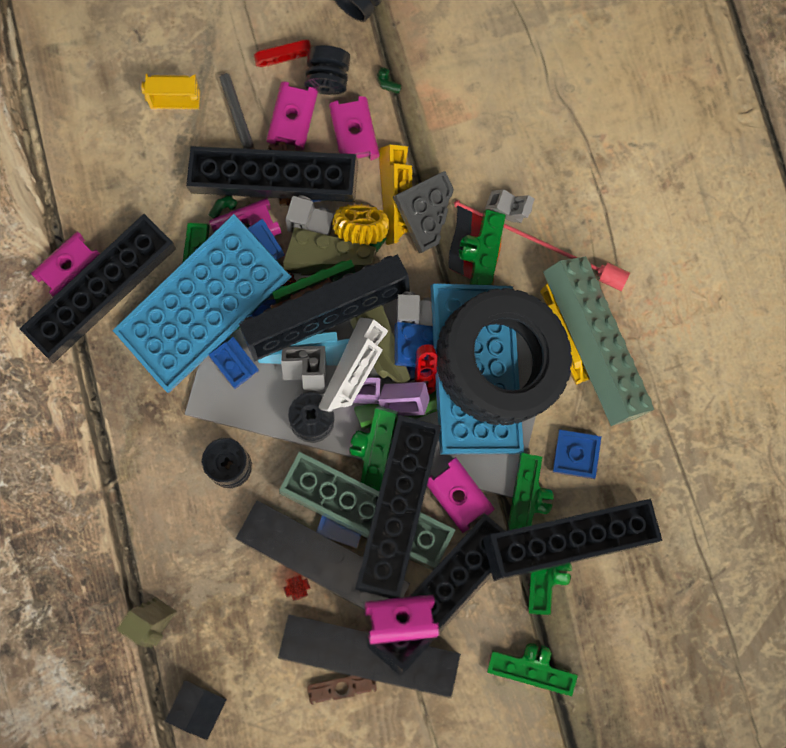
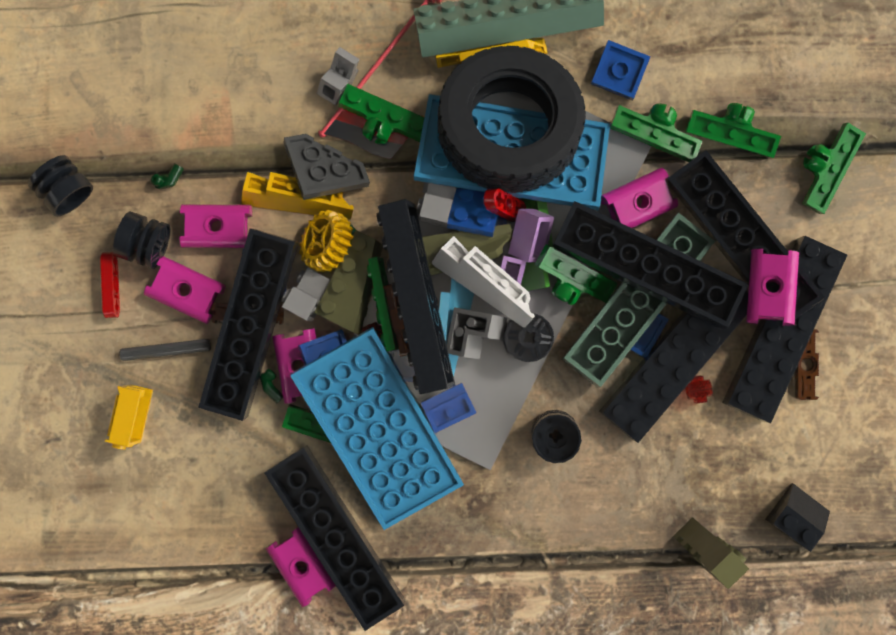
camera: 75 degrees left, 10 degrees up
black brick [483,499,663,581] -> none

